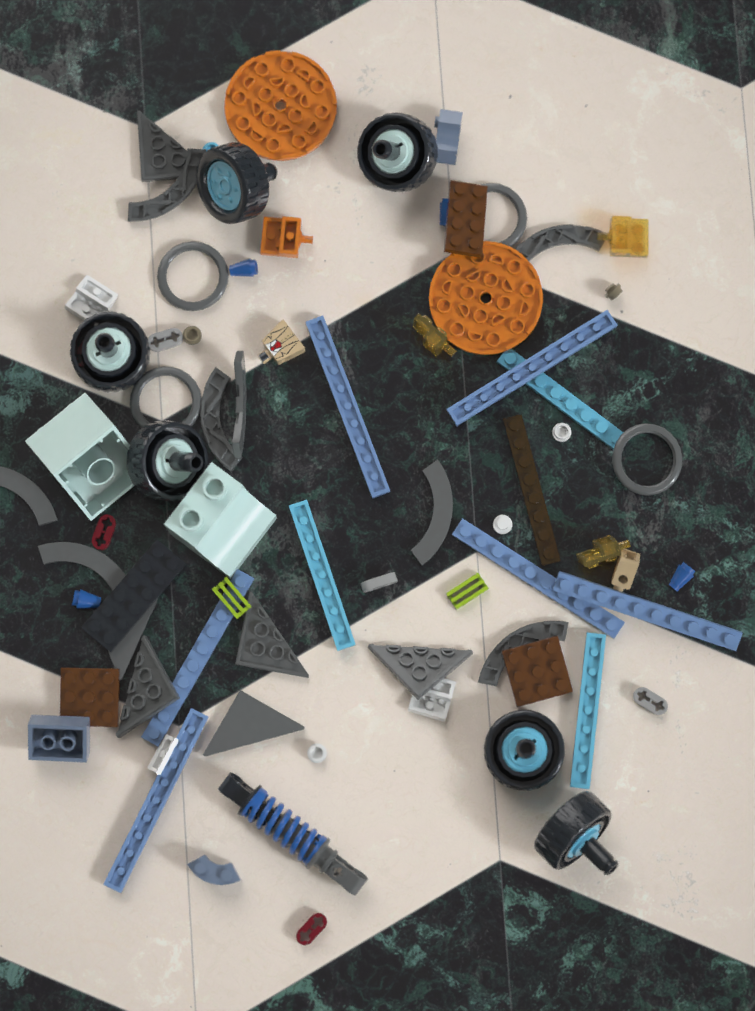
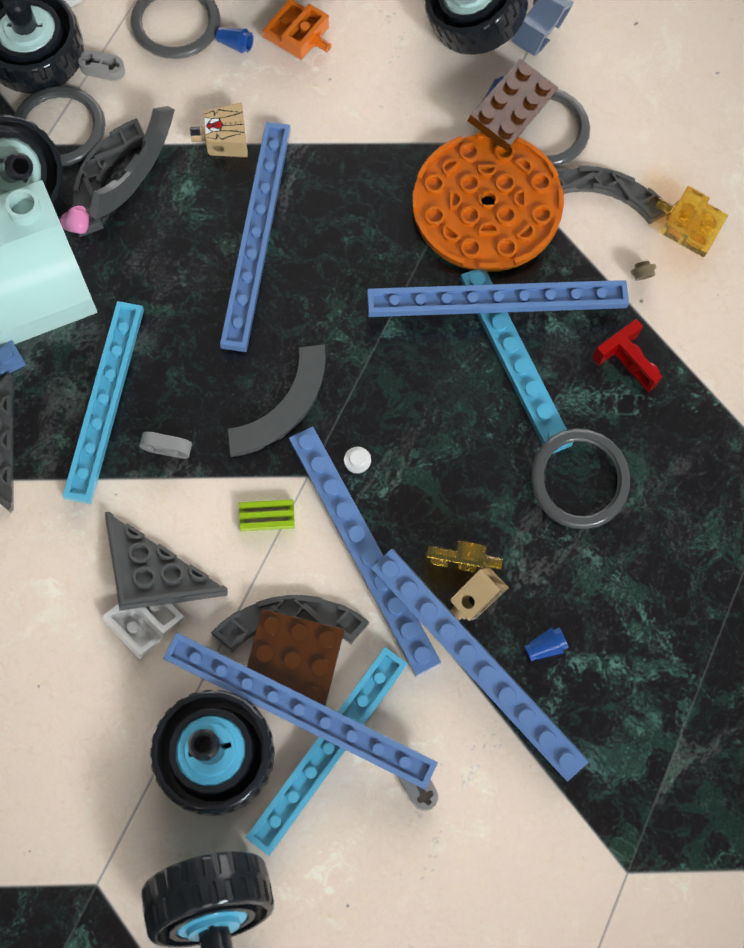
camera: 25 degrees right, 10 degrees down
dark tan plate [183,326,202,345] -> none
clear yellow plate [413,313,457,357] -> none
dark brown plate [503,414,561,566] -> none
white plate [552,423,571,442] -> none
none -> bright pink piece [58,205,89,234]
none -> medium blue plate [163,632,438,790]
none -> red bracket [592,319,662,392]

